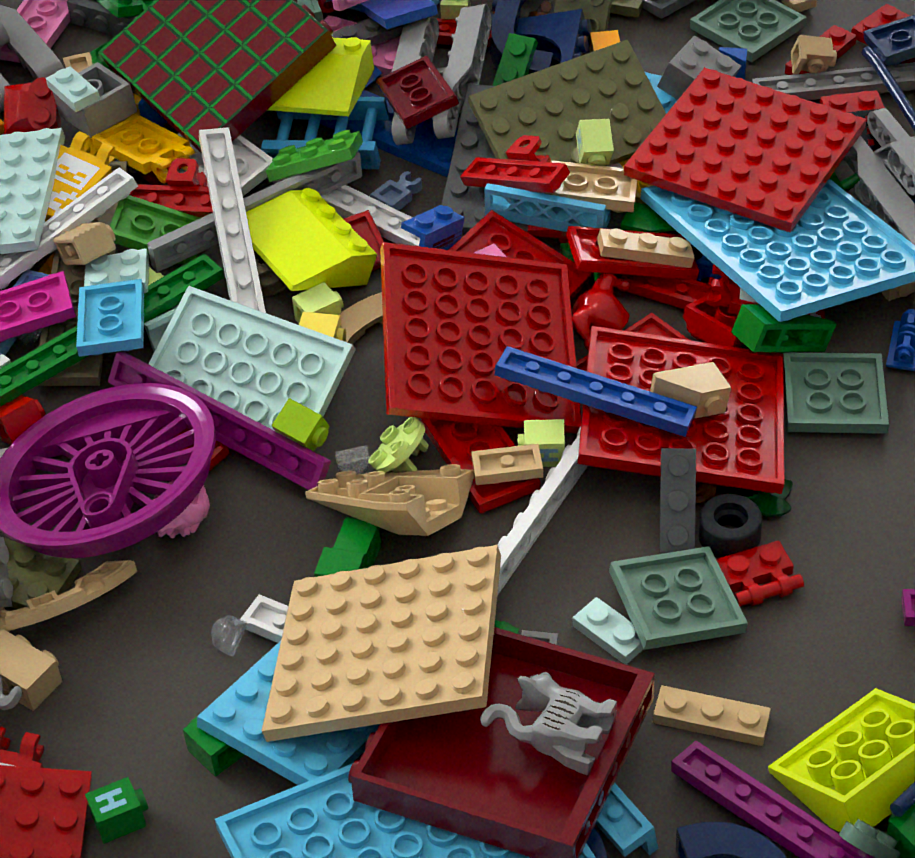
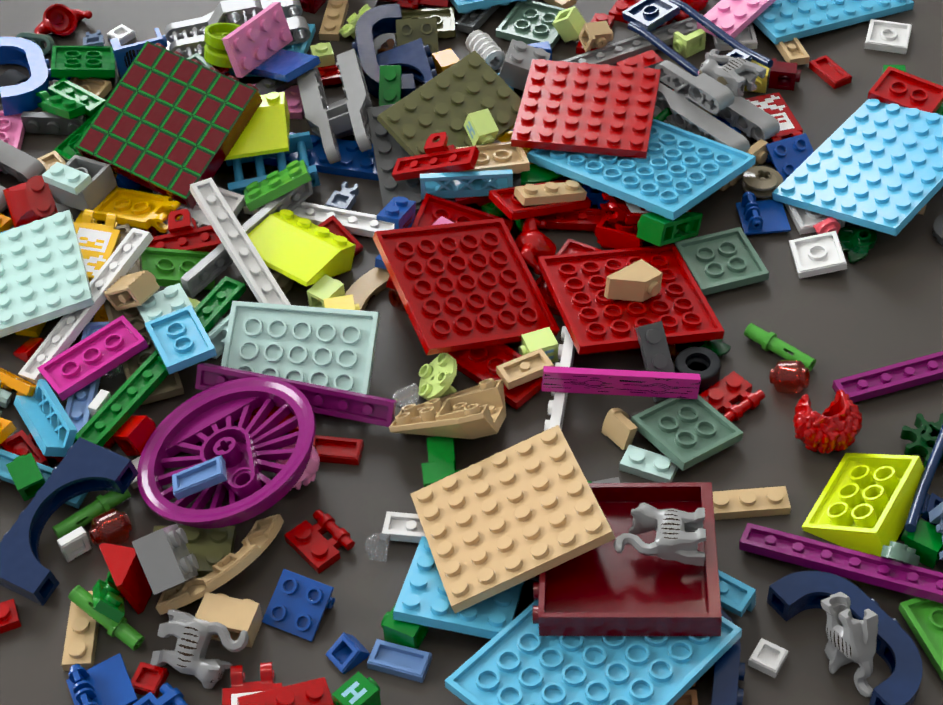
camera: 20 degrees left, 0 degrees up
lime brick [272,398,330,451] -> none
dark red tile [376,56,459,129] -> none
blue plate [494,346,697,437] -> none
none -> medium blue tile [172,455,227,500]
none -> blue hinge [262,569,335,642]
none -> red plate [284,509,355,574]
none -> red tile [313,435,364,465]
none -> blue slope [325,632,370,674]
none -> medium blue tile [367,639,432,683]
none -> white piece [465,29,505,70]
none -> dark pink tile [542,366,701,399]
none -> yellowish green brick [552,6,586,43]
none -> tan tile [601,408,638,450]
none -> bright green pin [744,323,816,373]
none -> clear red head [769,360,810,394]
none -> red hair [793,389,862,454]

